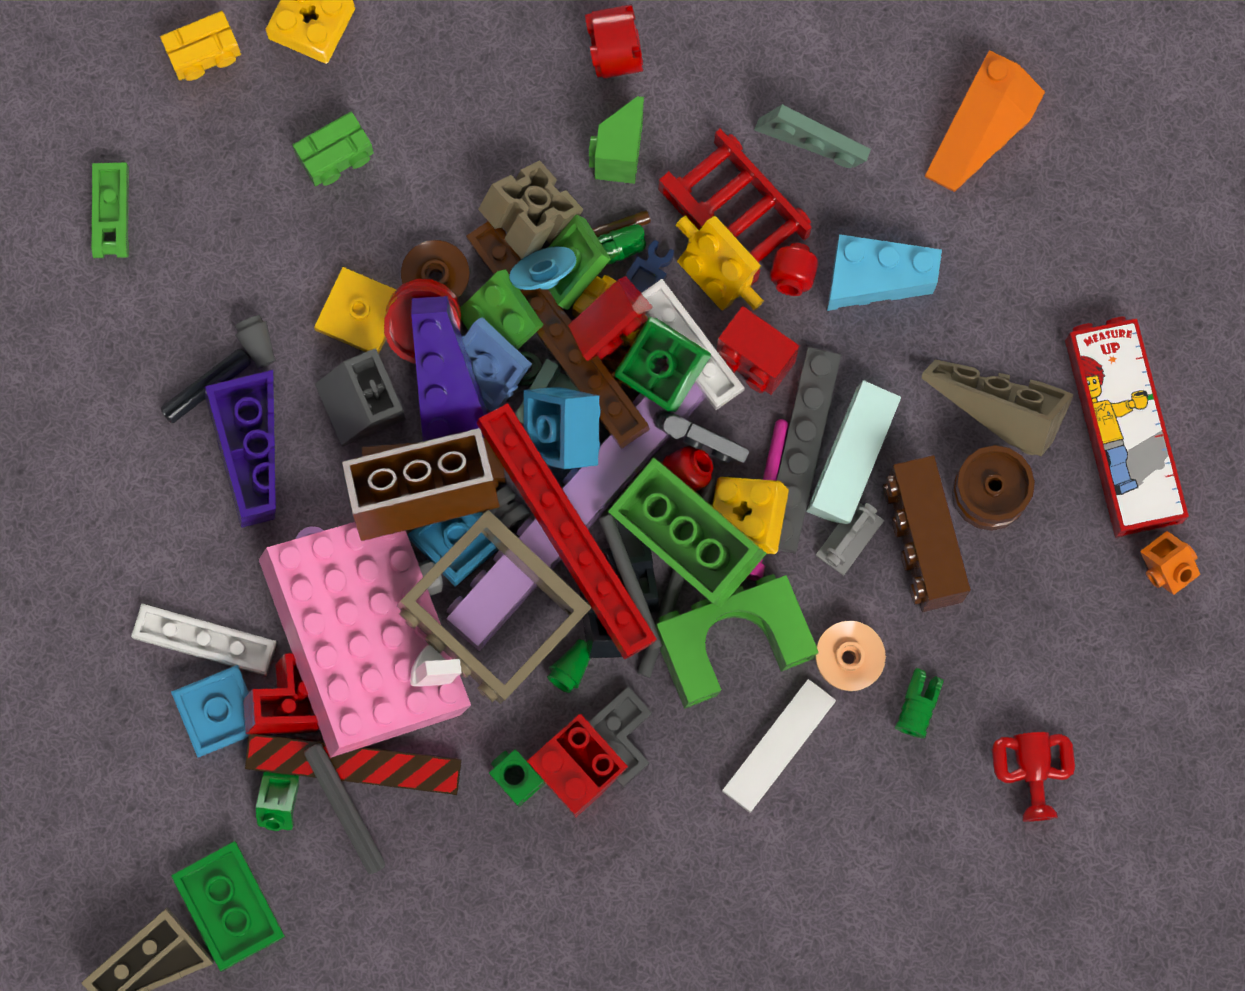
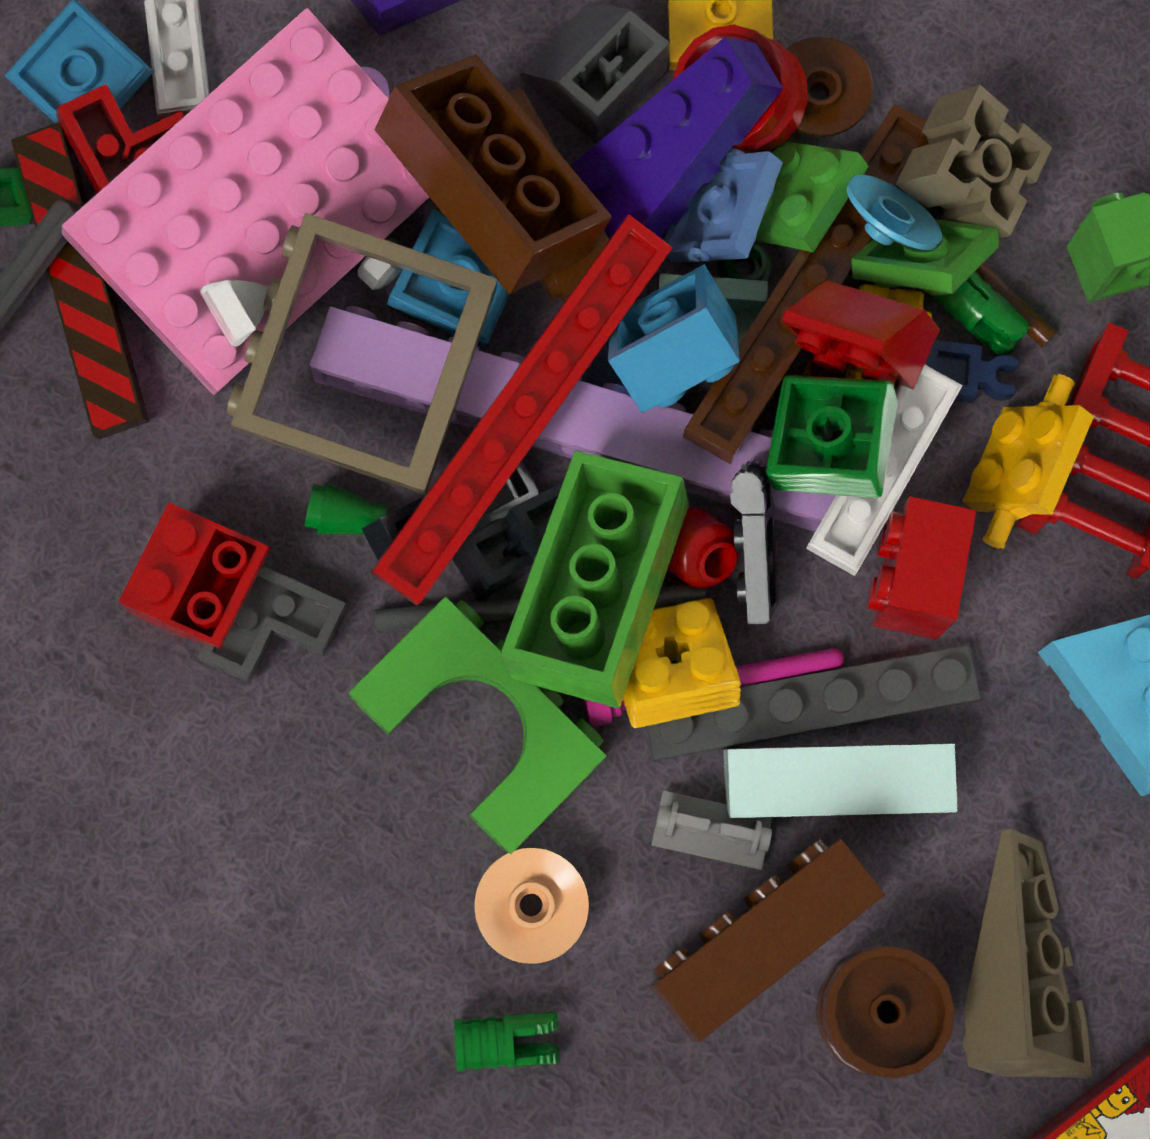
camera: 65 degrees right, 0 degrees up
dark grey wheel [484,486,530,532] -> none
green brick [489,749,545,807] -> none
dark grey bar [599,515,663,651] -> none
white tile [722,679,836,813] -> none
red head [770,243,818,296] -> none

